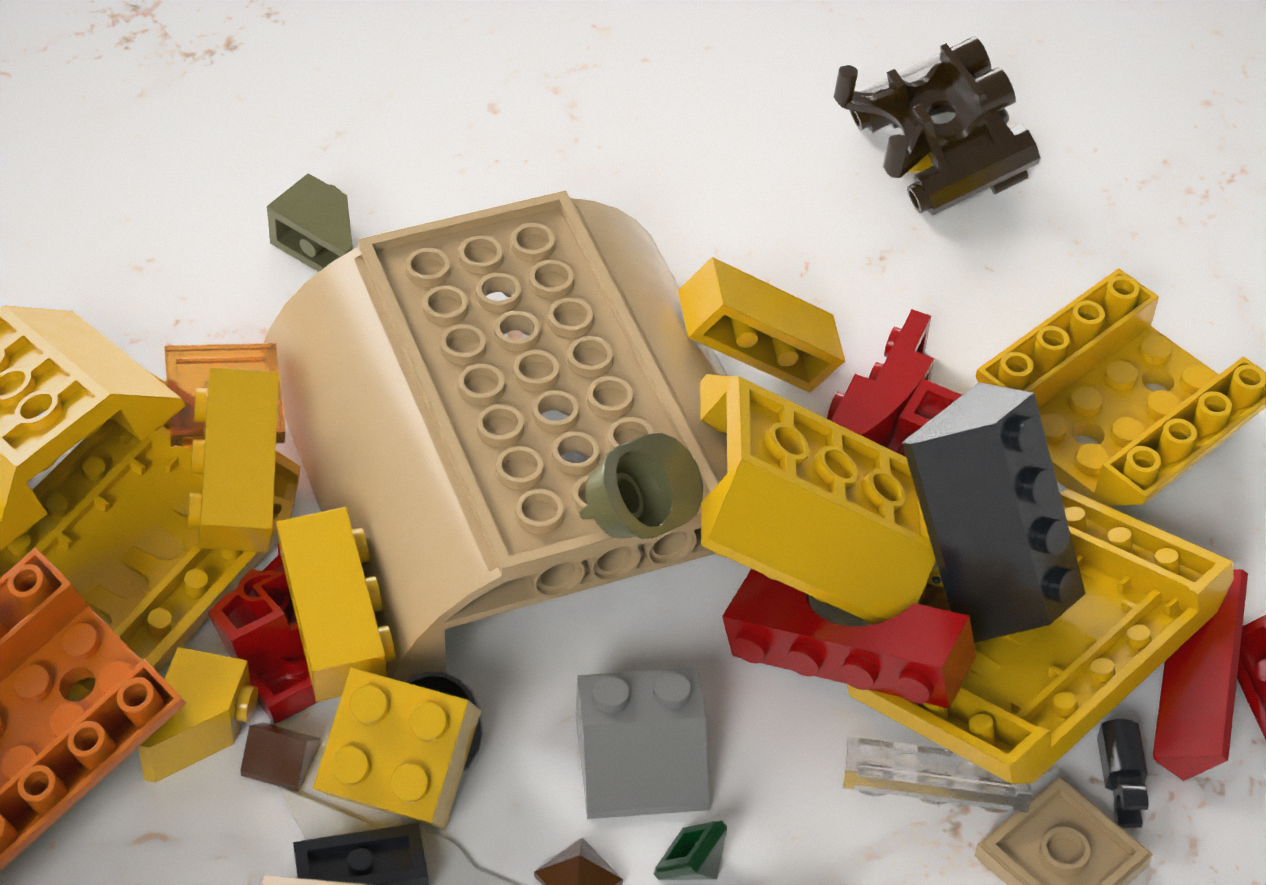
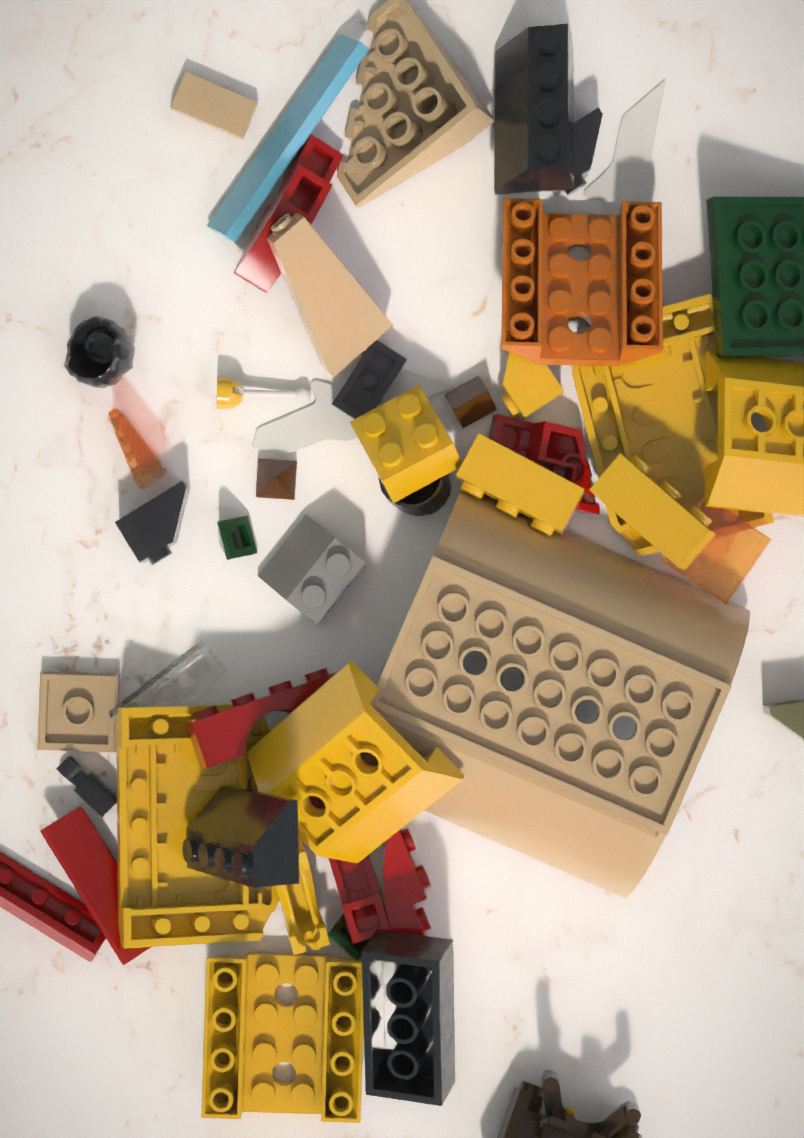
camera: 140 degrees right, 40 degrees up
olive piece [579,433,703,539] -> none
yellow brick [678,257,846,393] -> none
none -> black brick [362,930,455,1106]

